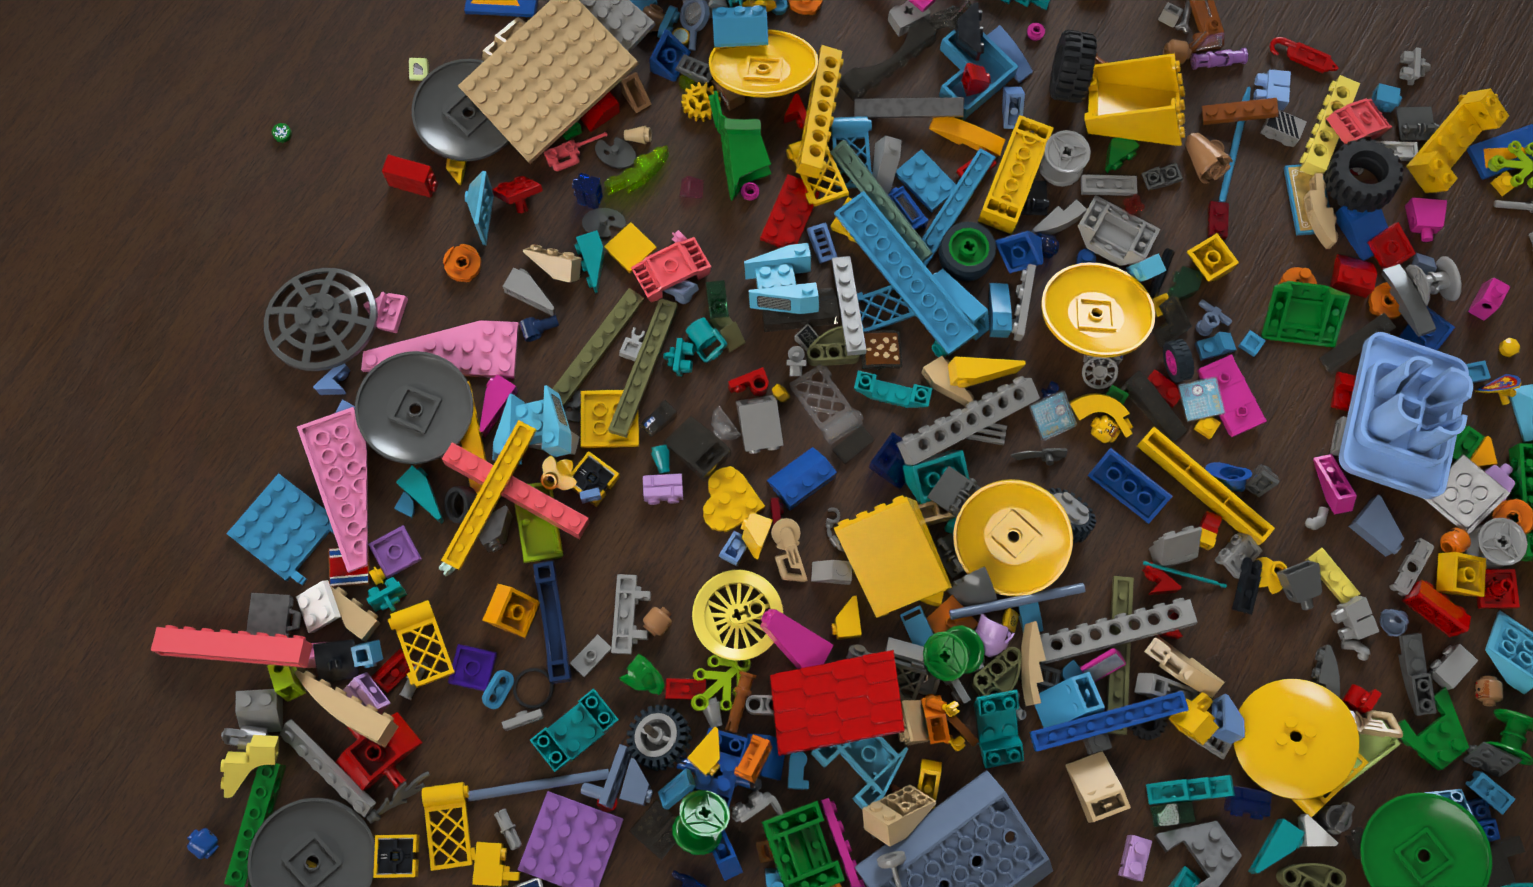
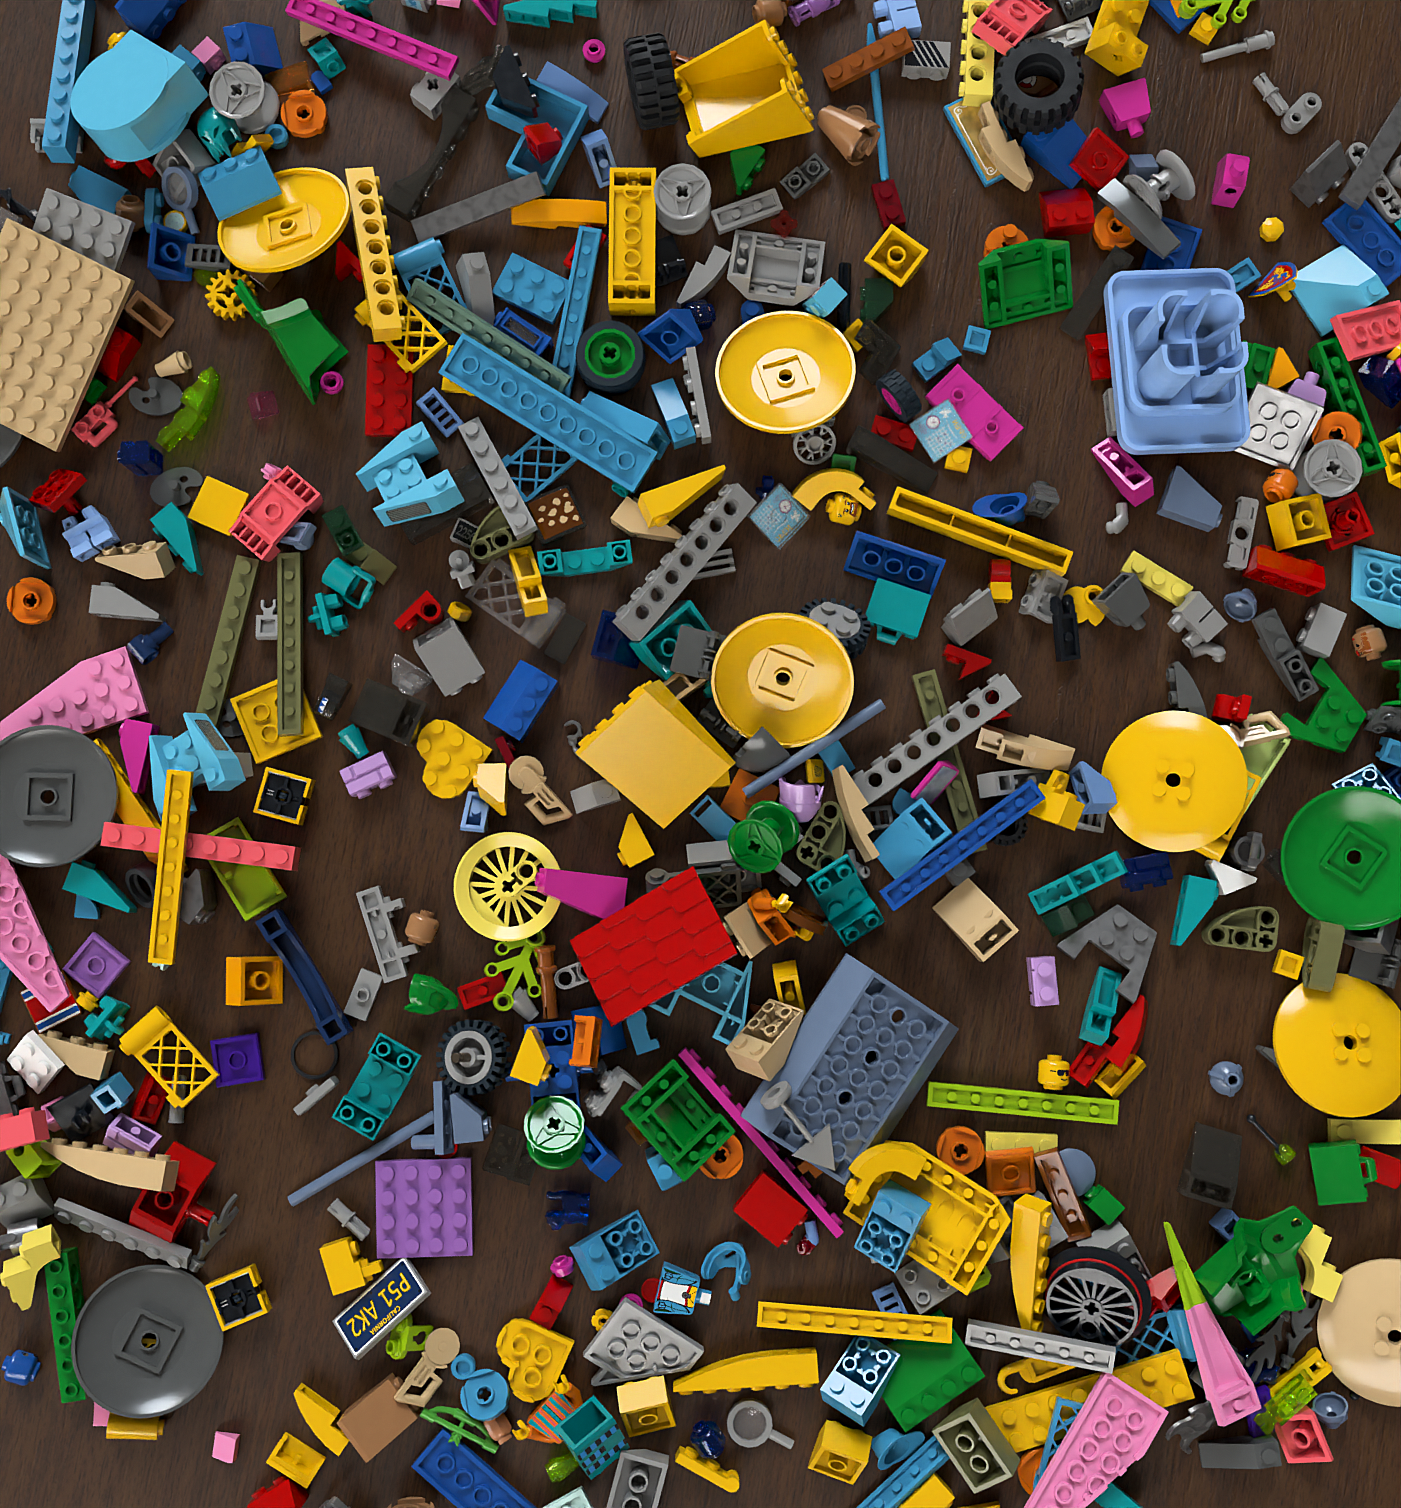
camera: 15 degrees left, 10 degrees up
yellow piece [422,782,476,871] -> none
dark azure plate [482,670,514,709] -> none
yellow plate [541,456,577,490] -> none
medium blue tile [579,488,601,504] -> none
dark azure tile [658,768,696,810] -> none
dark grey piece [1011,448,1067,466] -> none
teal piece [1143,561,1227,588] -> none
sand blue piece [1195,299,1232,336] -> none
none -> light blue hips [62,505,121,562]
none -> yellow slope [508,546,548,617]
none -> teal piece [865,578,931,645]

